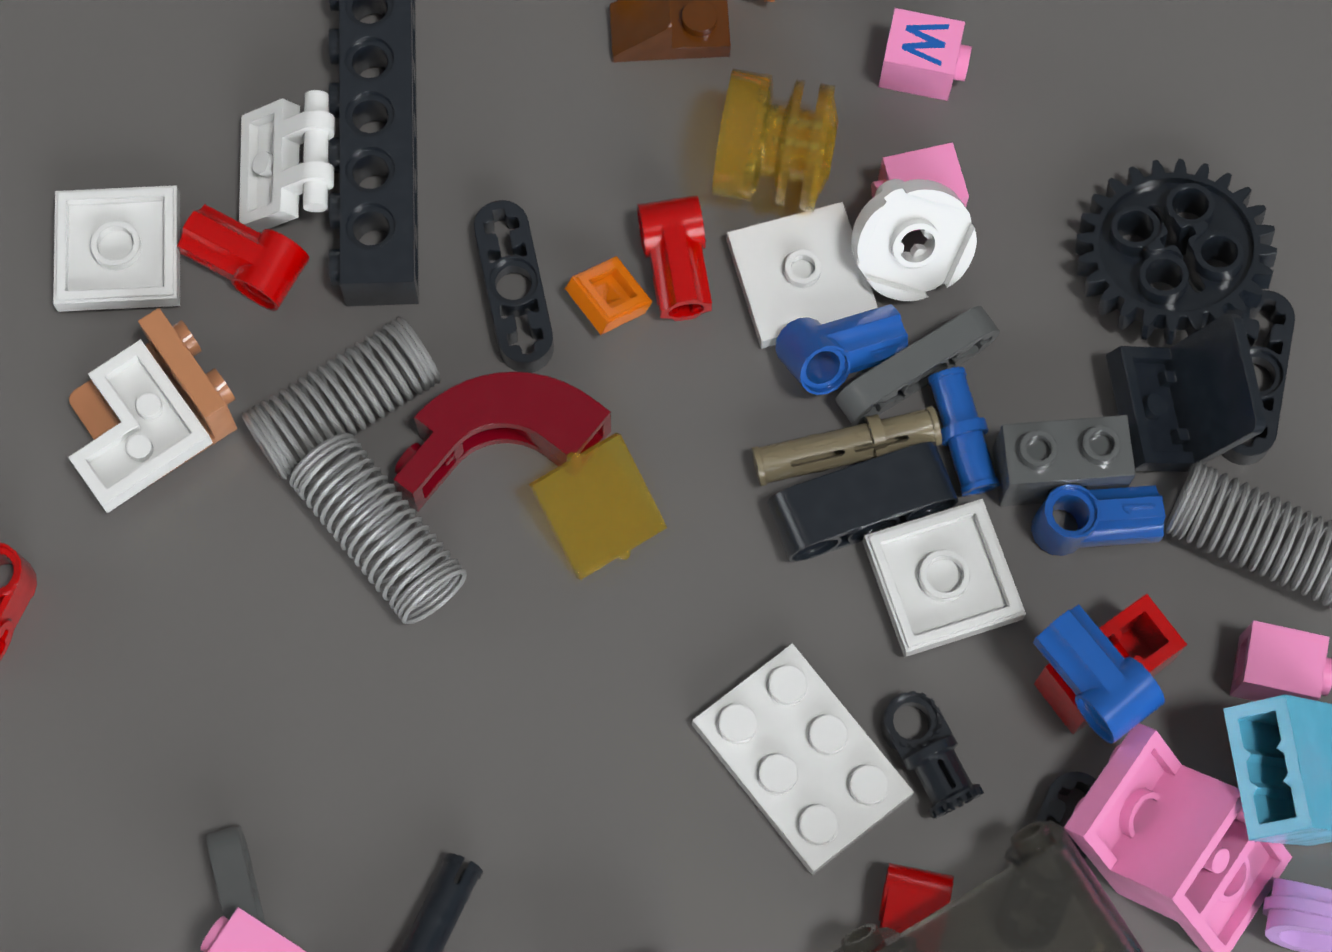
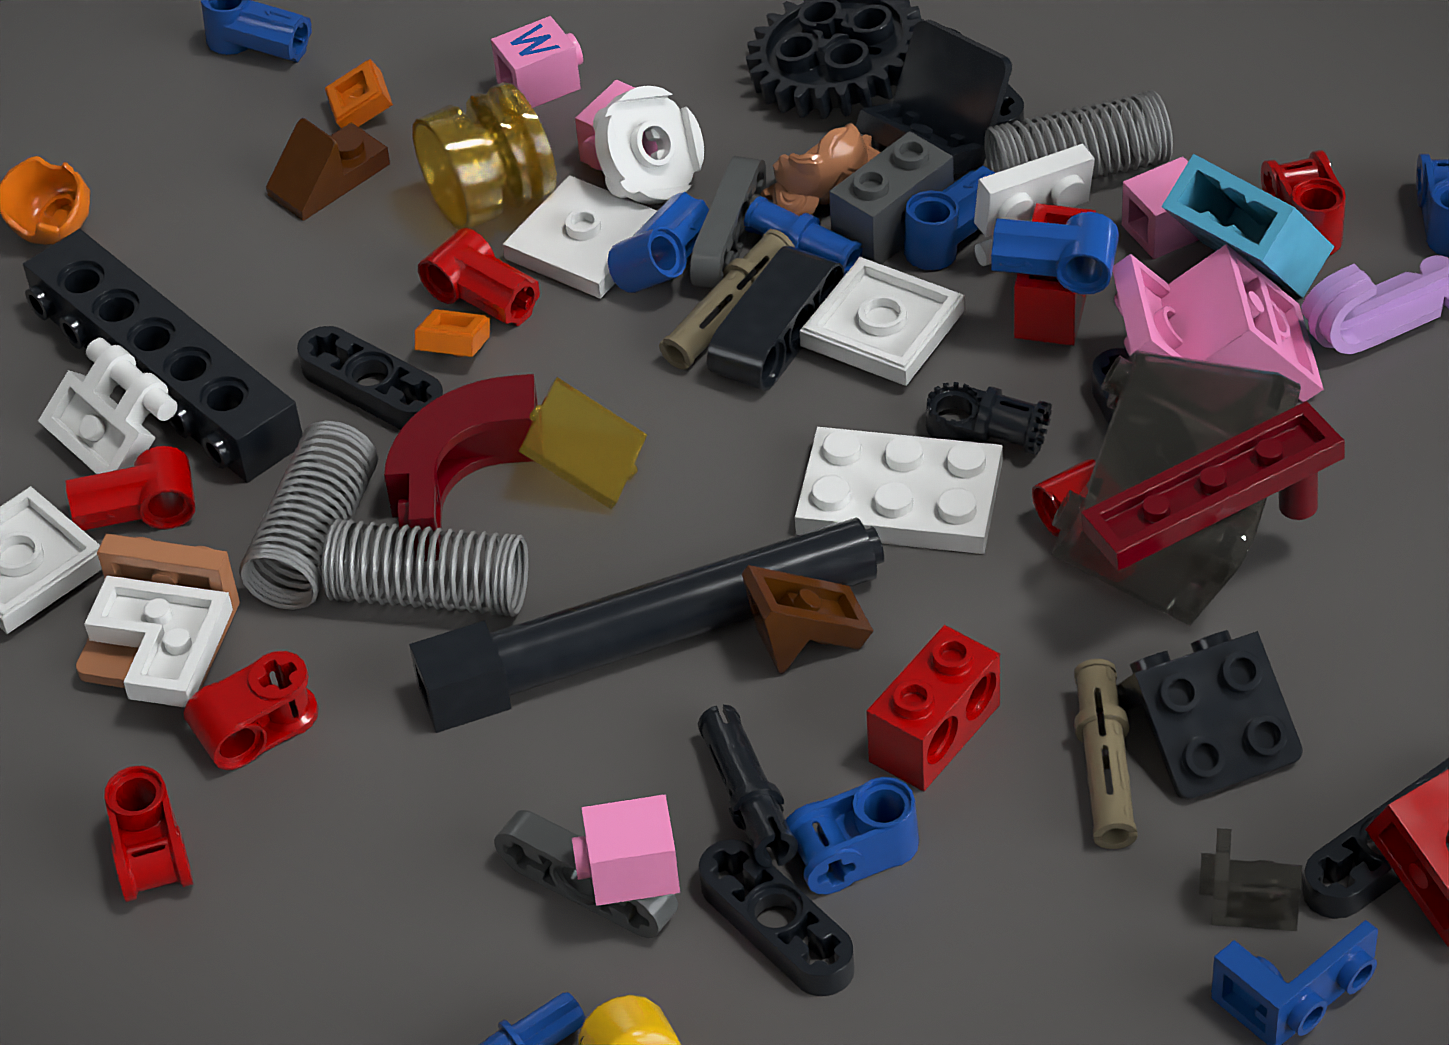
camera: 35 degrees left, 25 degrees down
none -> red piece [184,651,319,770]
none -> black brick [409,517,884,733]
none -> reddish brown slope [741,565,873,674]
none -> nougat hair [761,123,881,216]
none -> white plate [974,143,1095,266]

